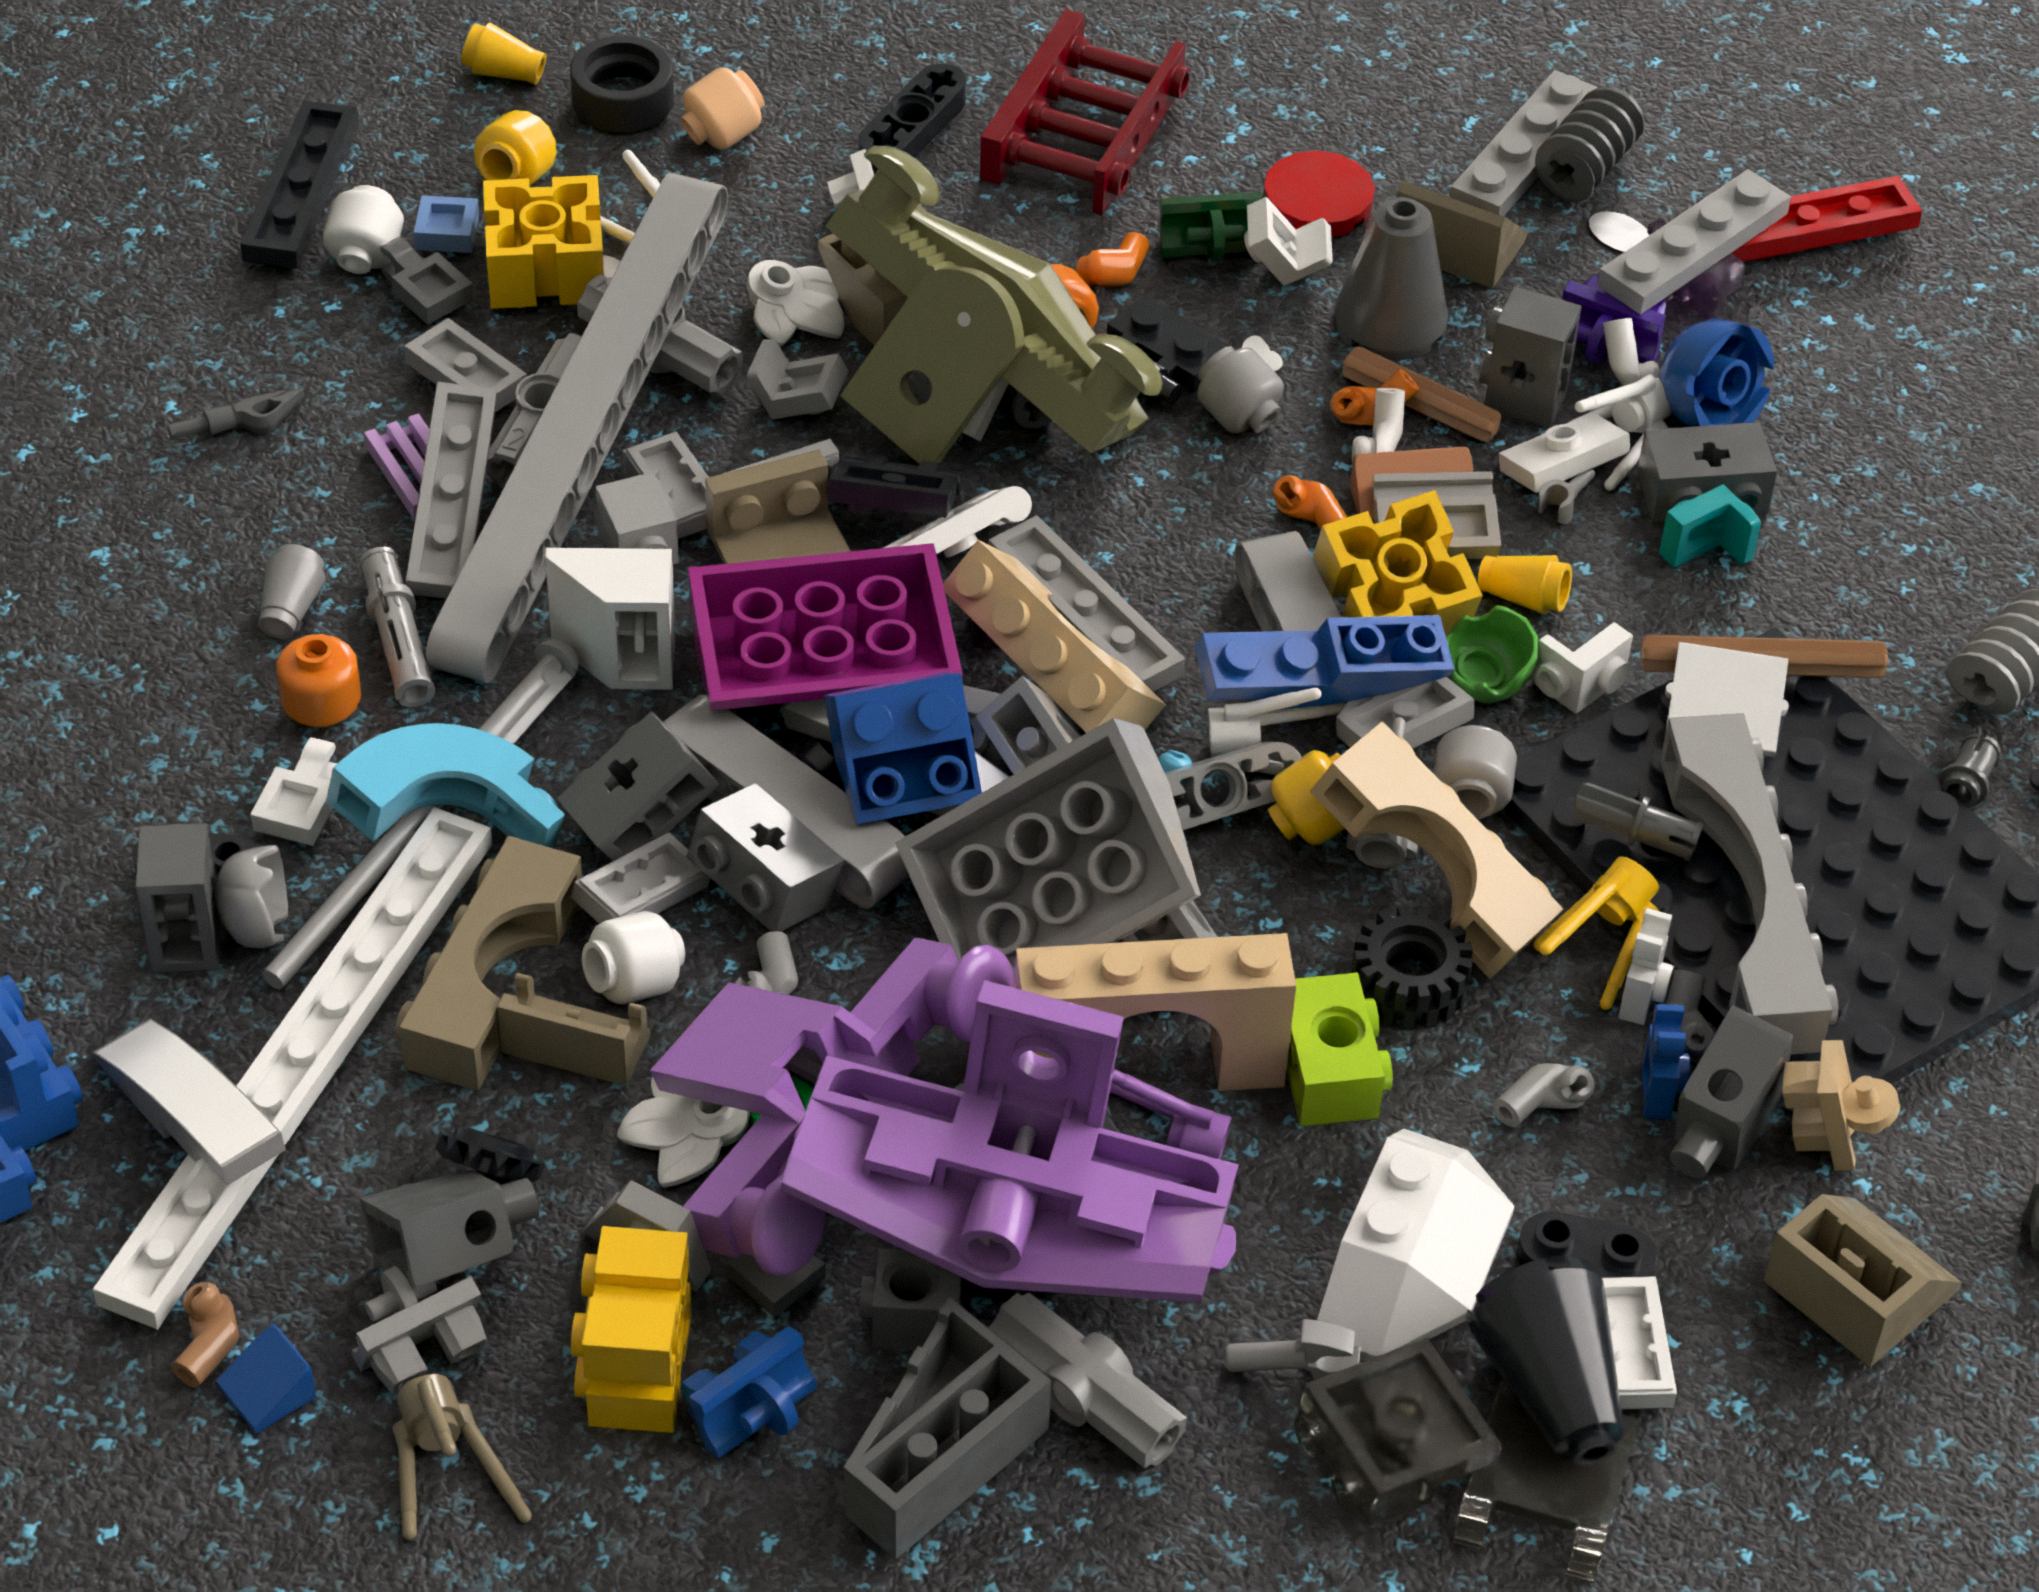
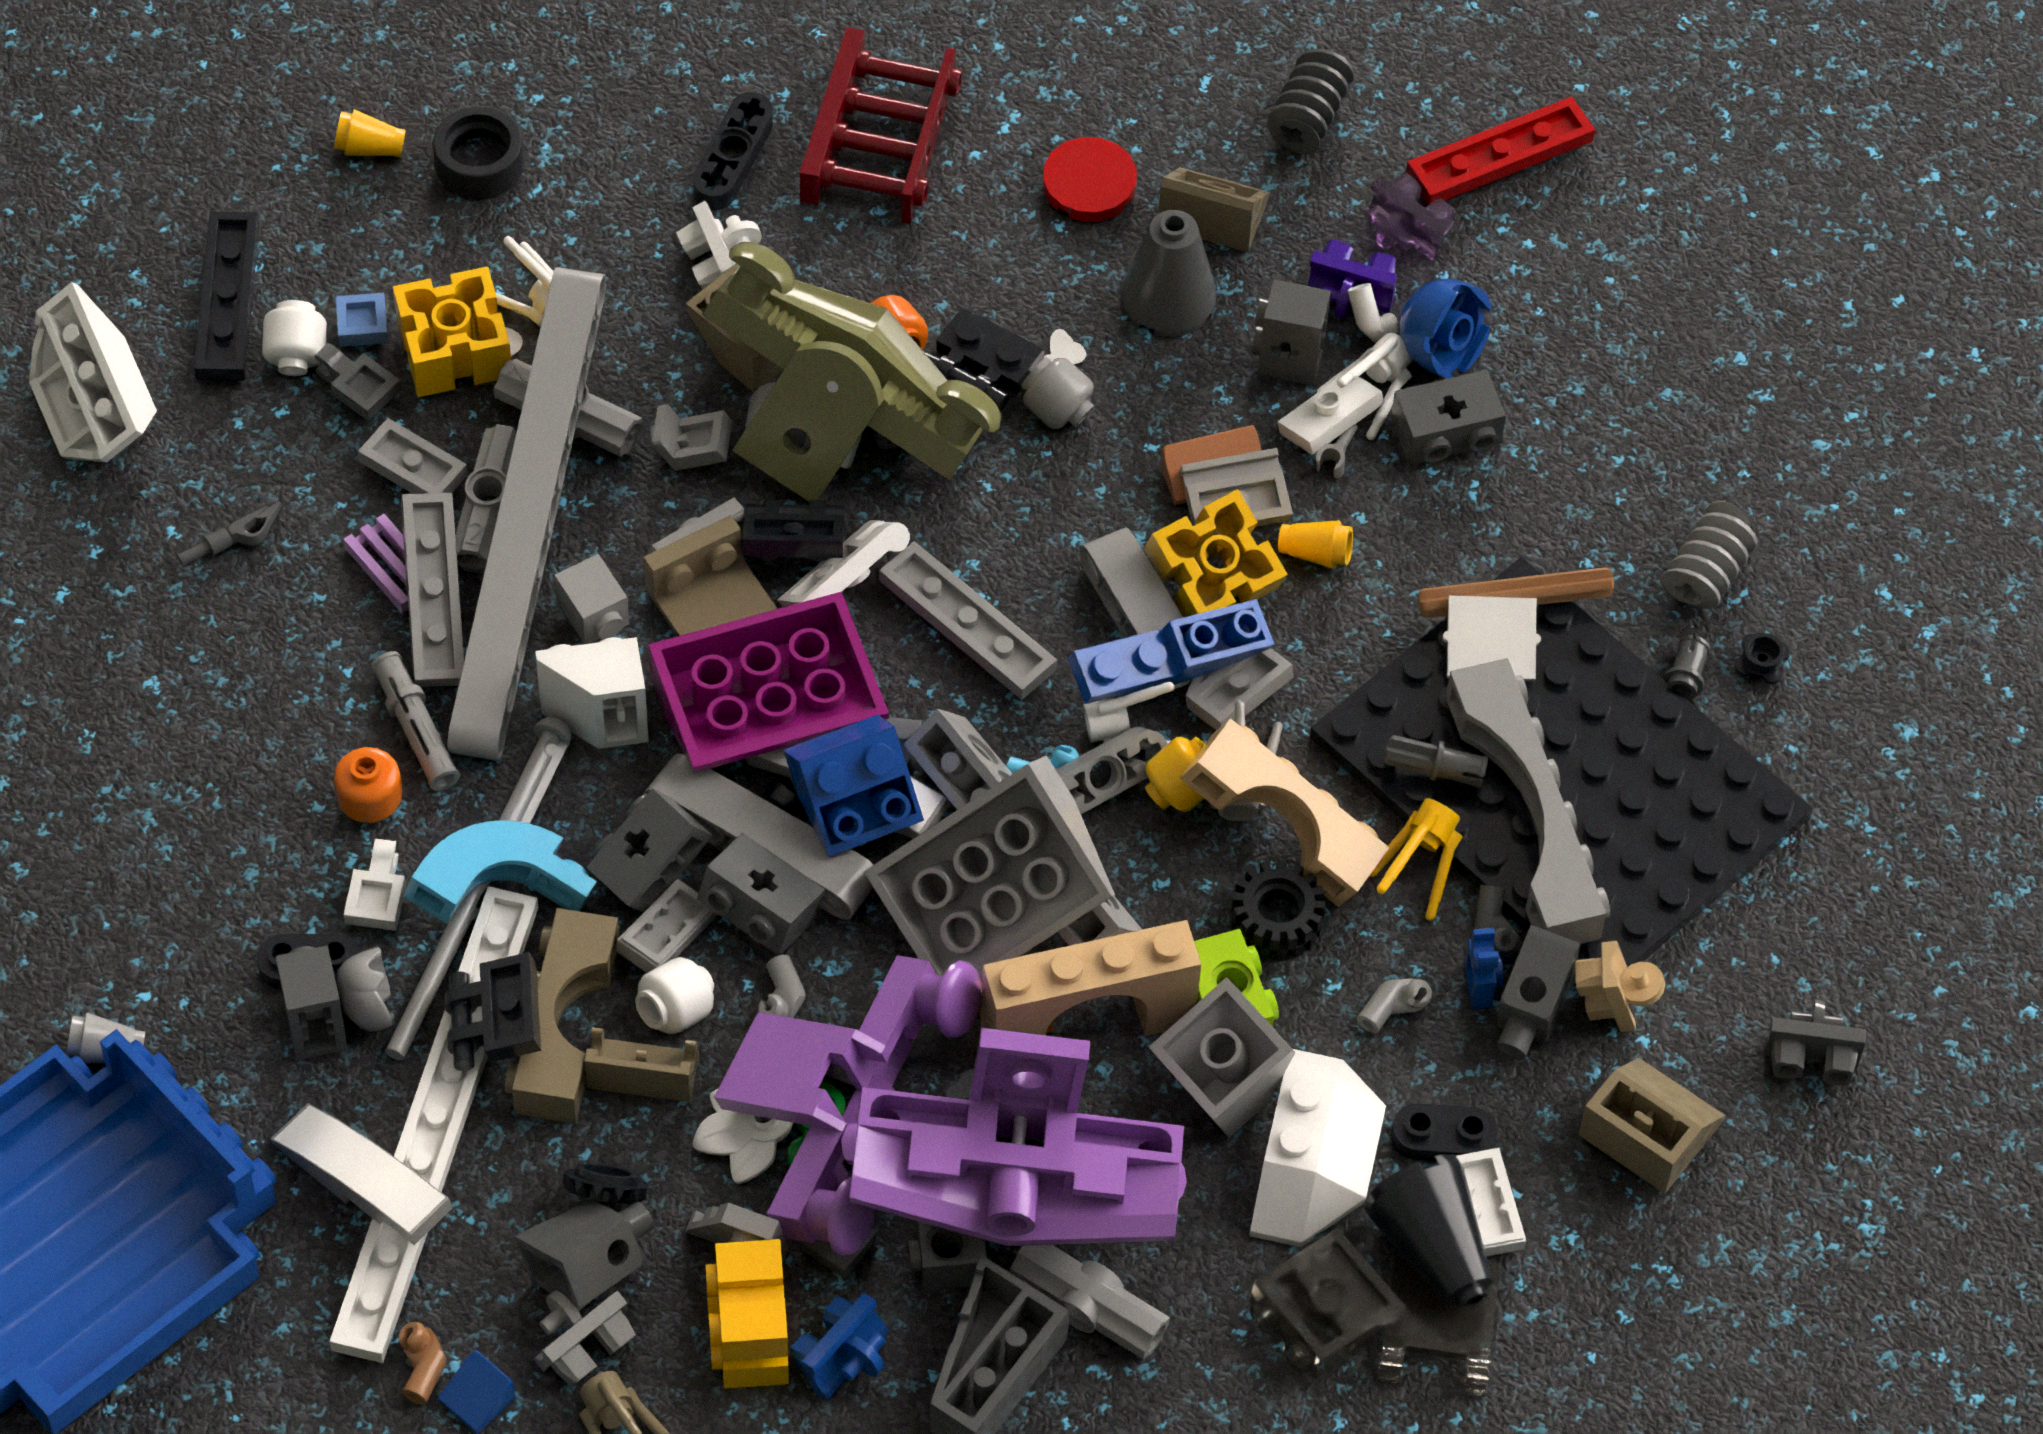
camera: 10 degrees left, 10 degrees up
light grey cone [258,544,326,639] -> none
yellow head [473,110,557,186] -> none
light grey plate [623,431,708,539] -> none
light nougat head [680,67,765,150] -> none
white plate [747,260,844,346] -> none
tan arch [943,540,1166,733] -> none
orange arm [1075,232,1150,287] -> none
medium lavender plant [1110,1069,1232,1159] -> none
dark green hips [1160,192,1262,259] -> none
light grey bar [1224,1319,1361,1388] -> none
white bracket [1244,197,1332,286] -> none
orange arm [1272,475,1347,530] -> none
orange arm [1330,369,1419,426] -> none
medium nougat axle [1342,347,1502,443] -> none
white arm [1352,388,1405,462] -> none
light grey head [1433,725,1517,819] -> none
bright green hair [1446,605,1538,704] -> none
light grey plate [1450,70,1598,217] -> none
white bracket [1531,622,1633,714] -> none
sticker [1589,211,1651,252] -> none
light grey plate [1597,169,1791,315] -> none
white plate [1618,908,1674,1026] -> none
teal bracket [1659,484,1761,568] -> none
none -> white wedge [29,282,157,462]
none -> black plate [445,952,541,1071]
none -> light grey slope [1149,977,1295,1138]

